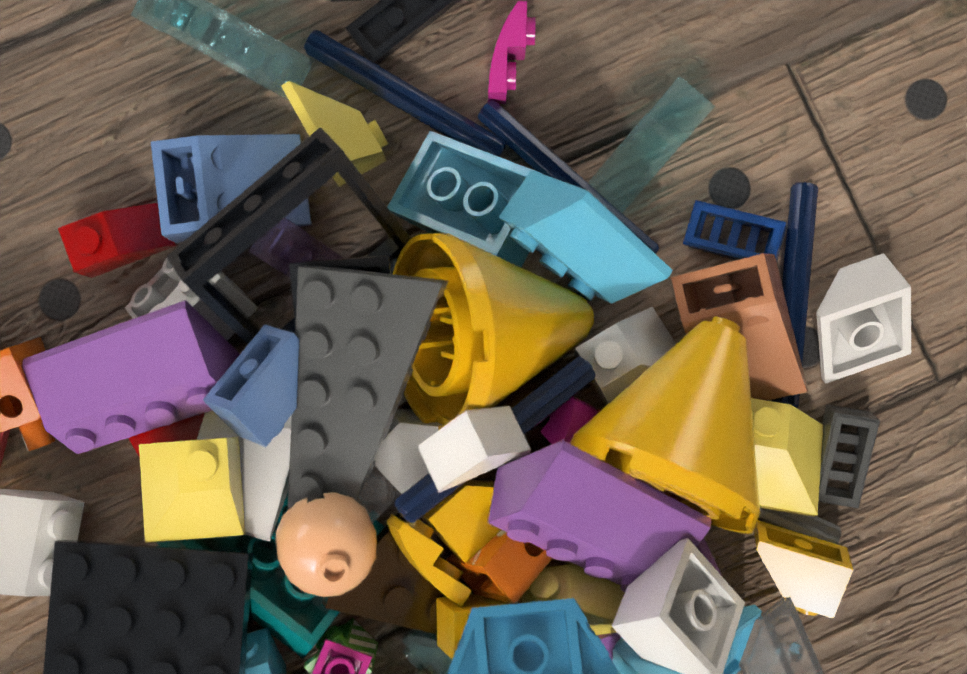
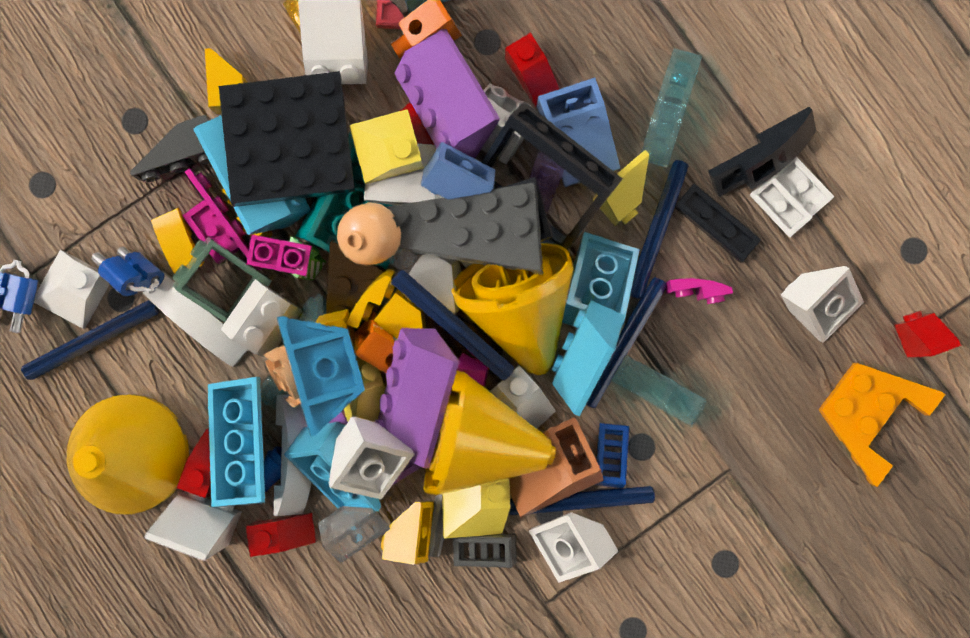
camera: 80 degrees right, 0 degrees up
white slope [418,406,531,493] -> none

